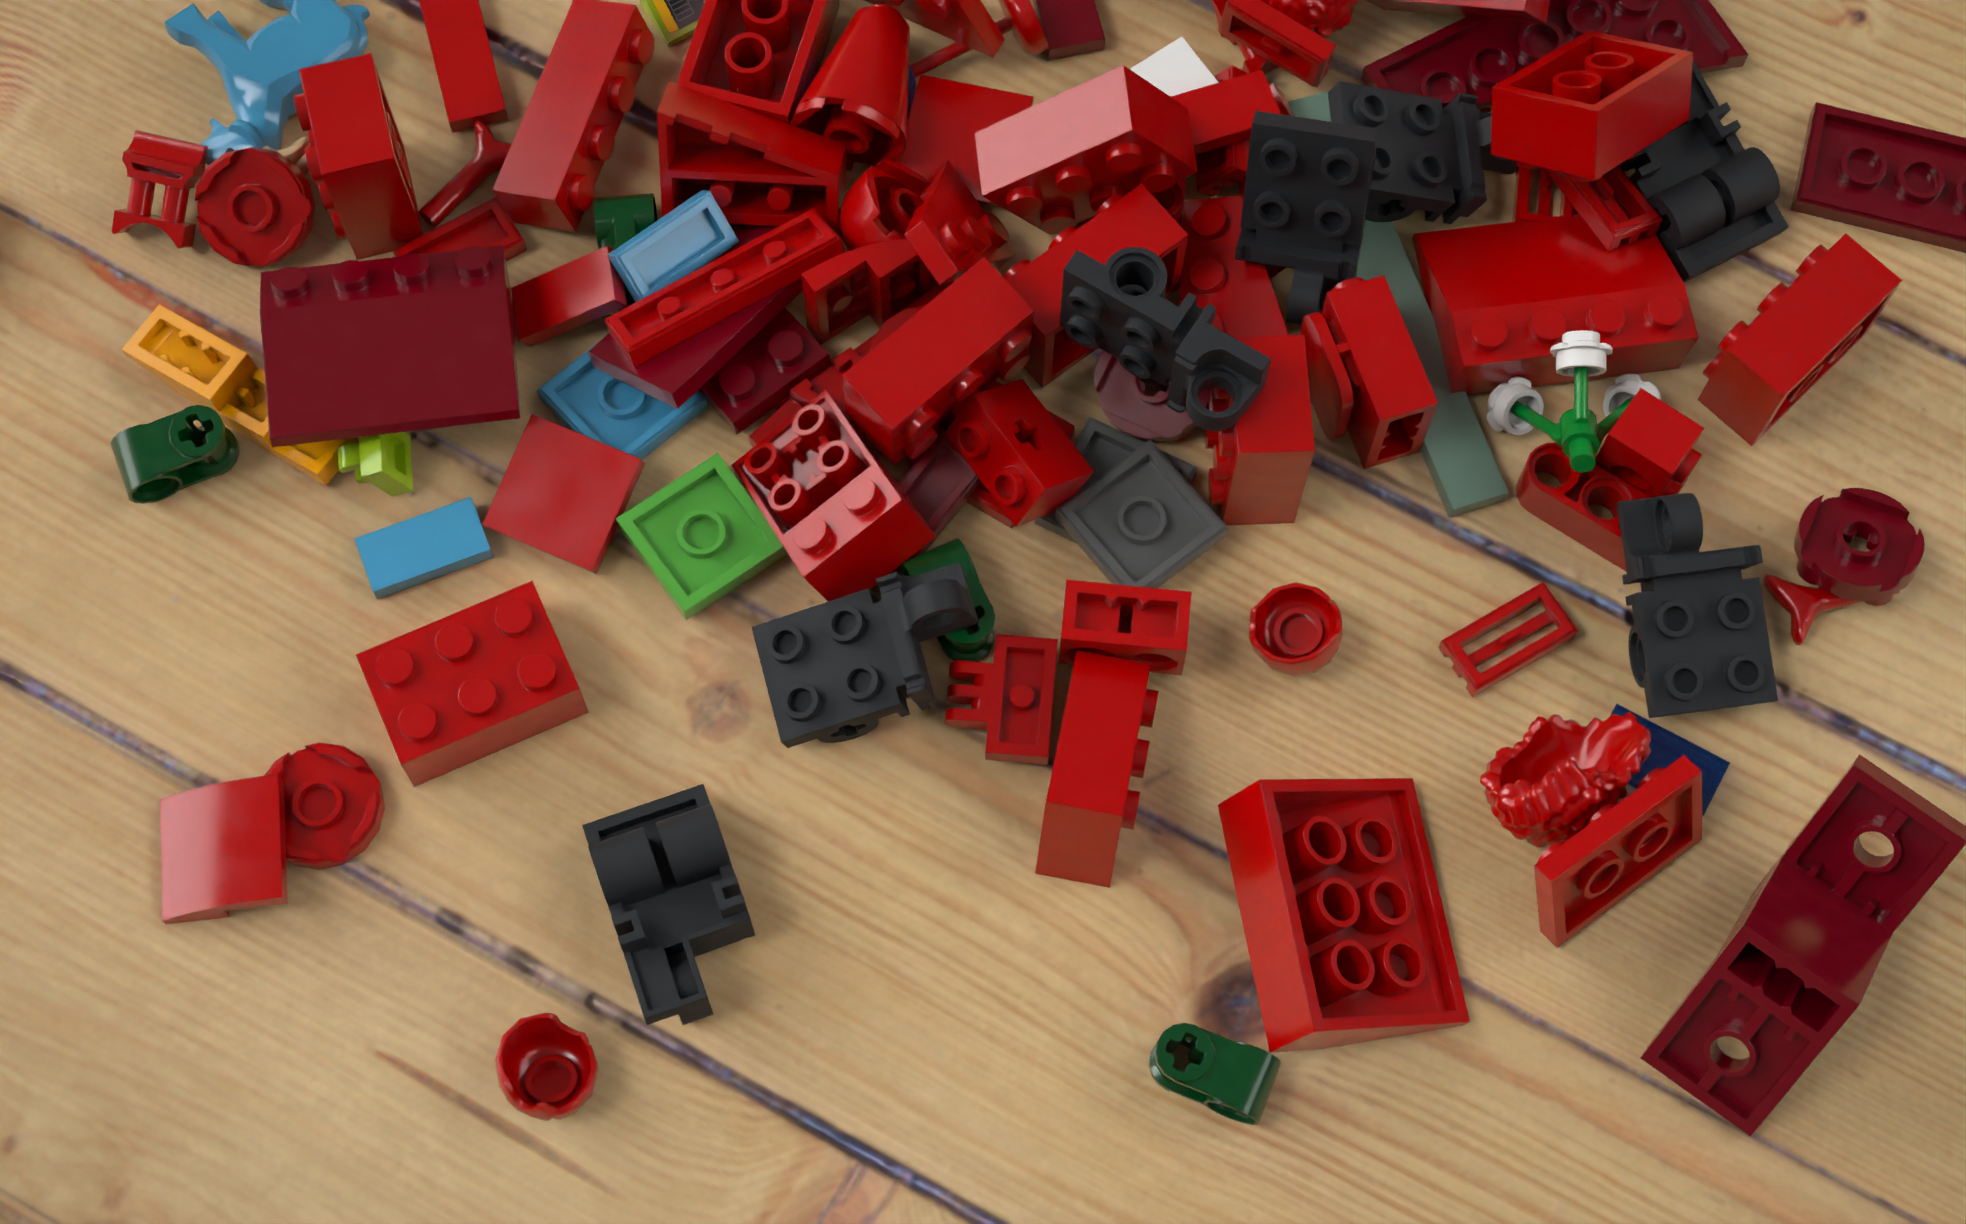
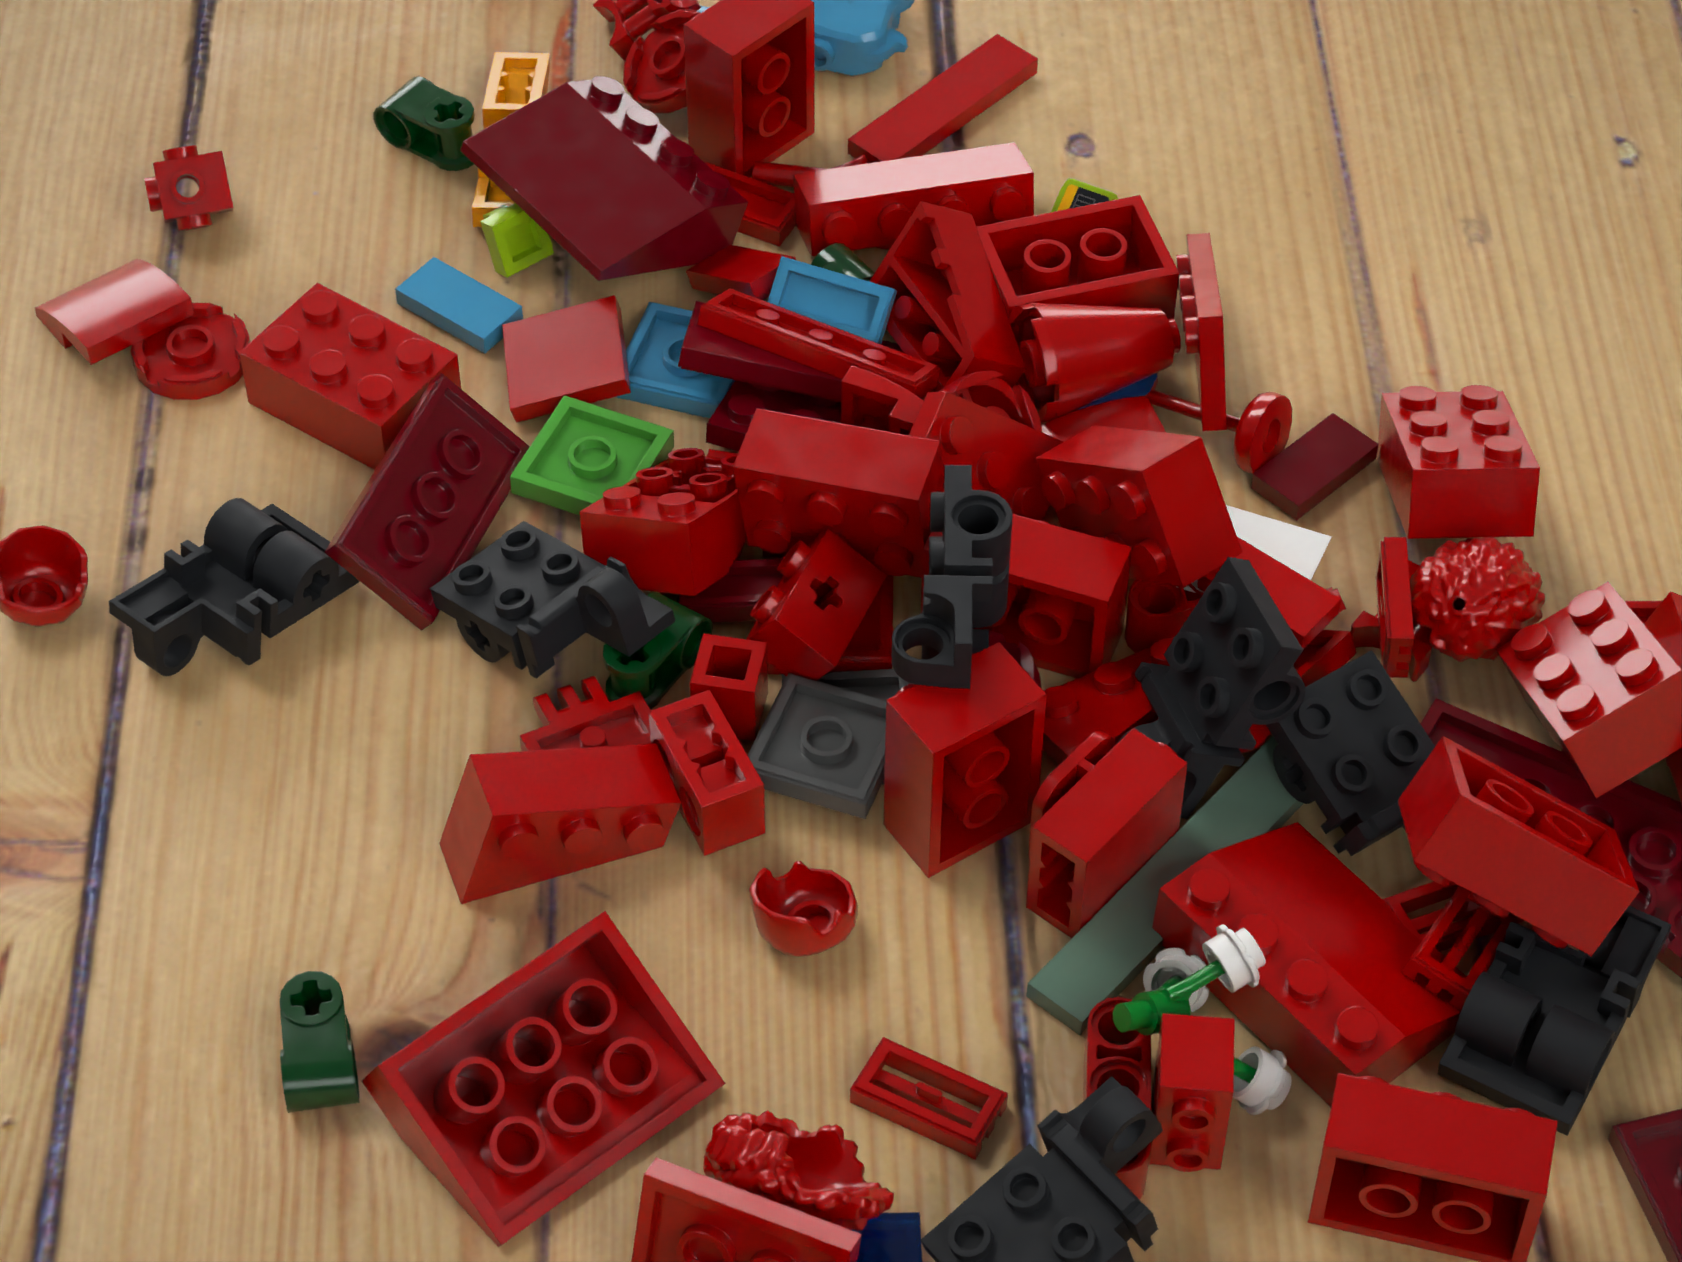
camera: 60 degrees right, 20 degrees down
none -> red brick [144,145,234,231]
none -> dark red tile [324,373,530,631]
none -> red brick [690,633,768,741]

